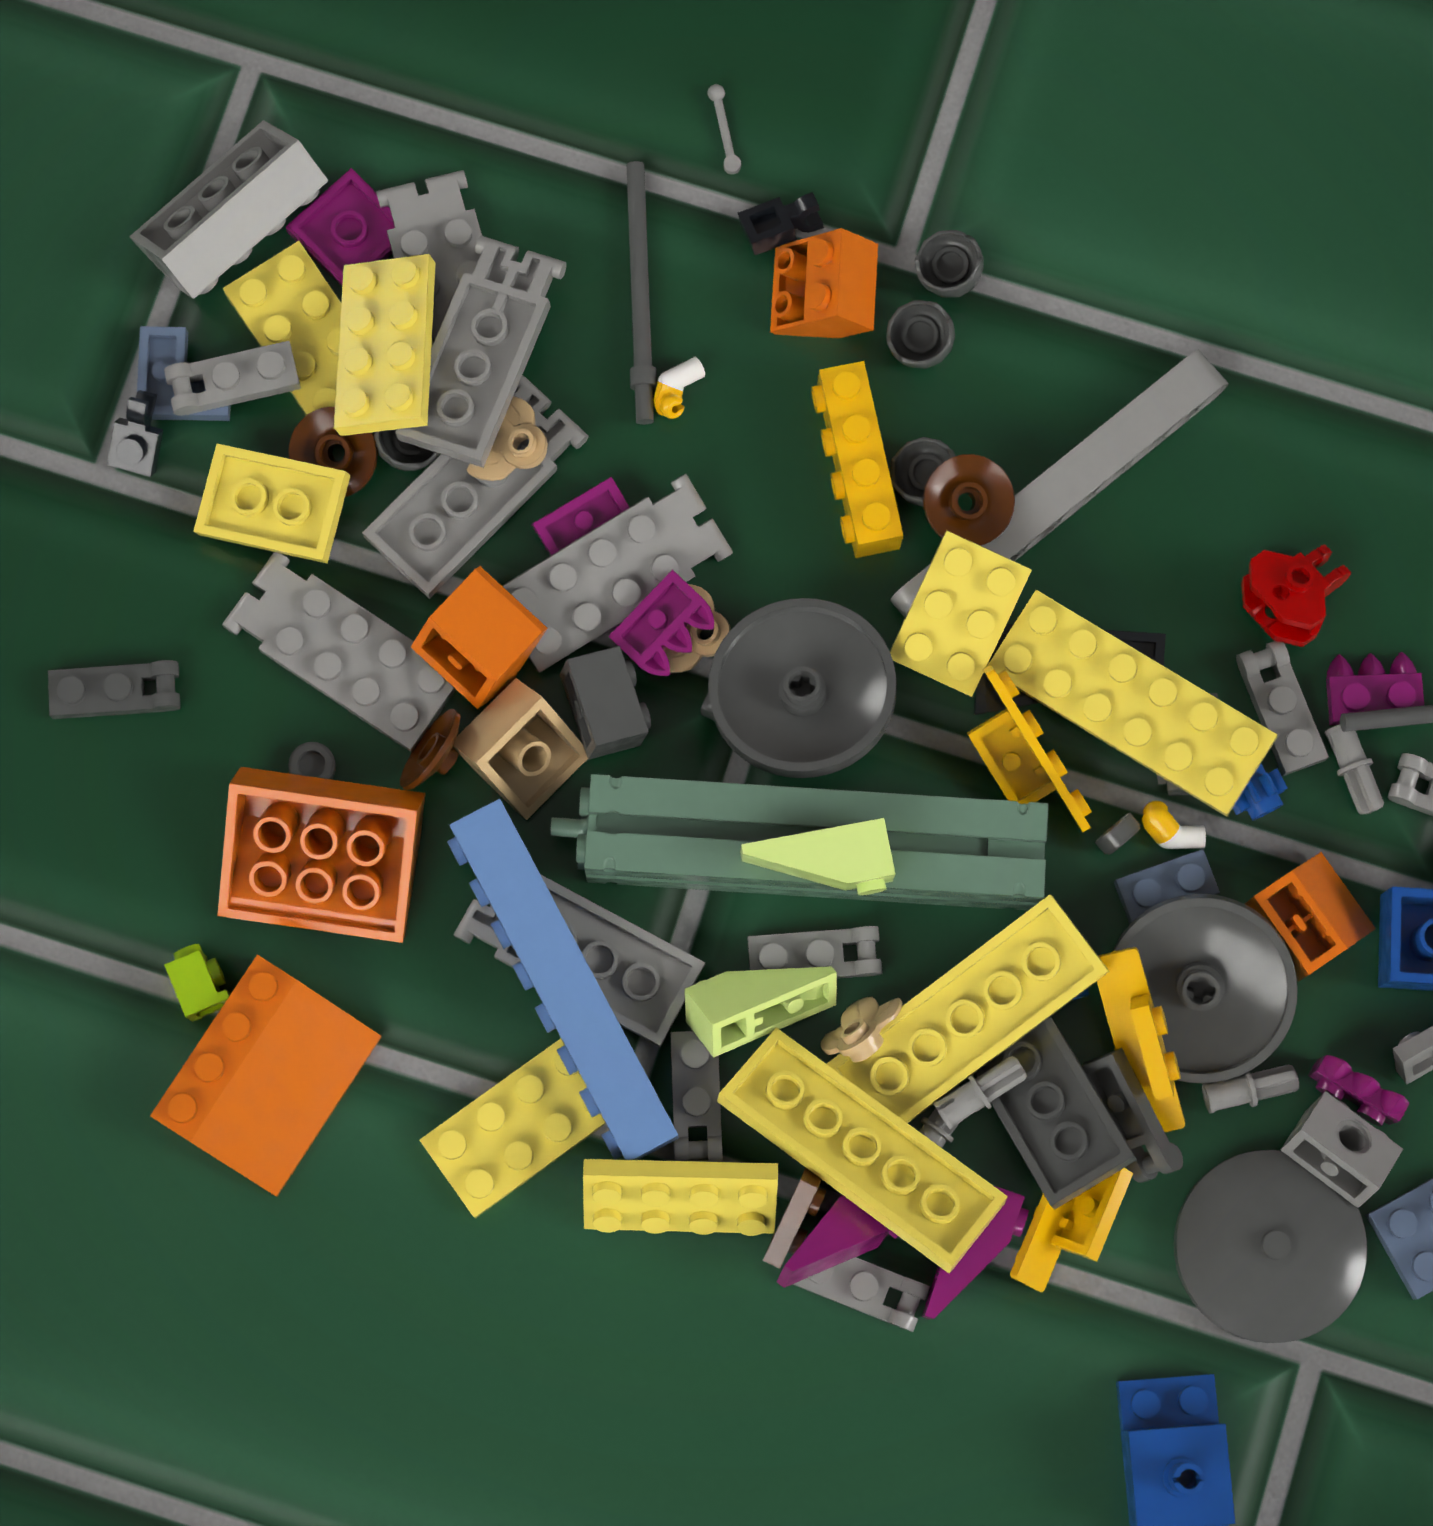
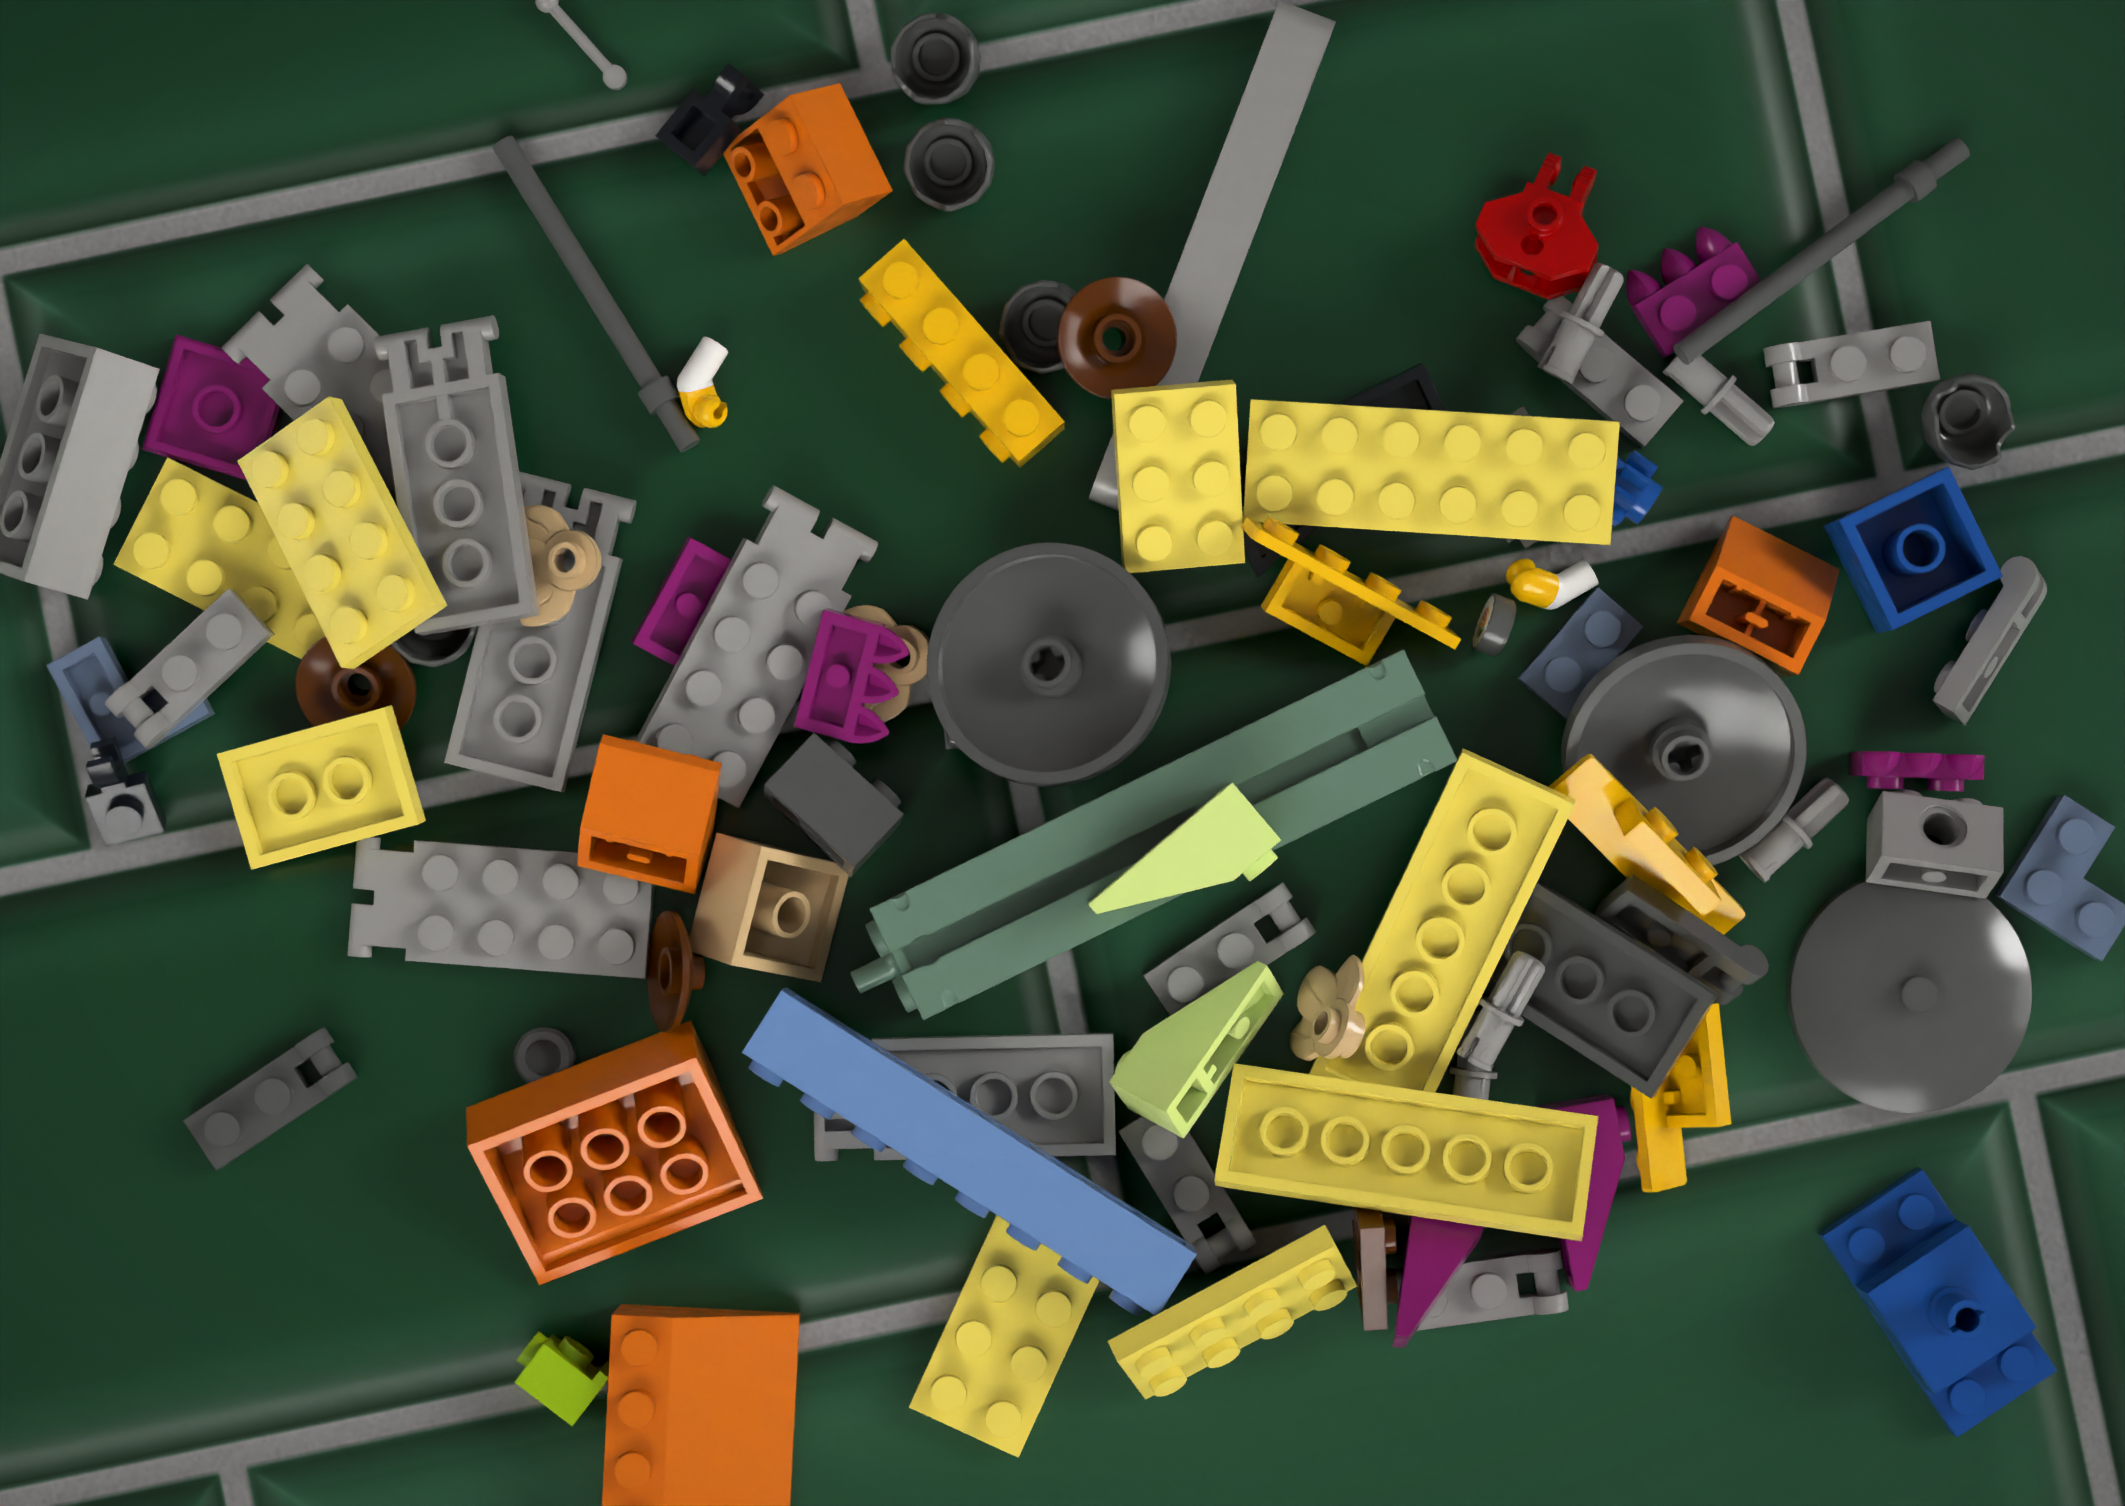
camera: 25 degrees left, 10 degrees up
none -> light grey axle [1537,263,1624,385]

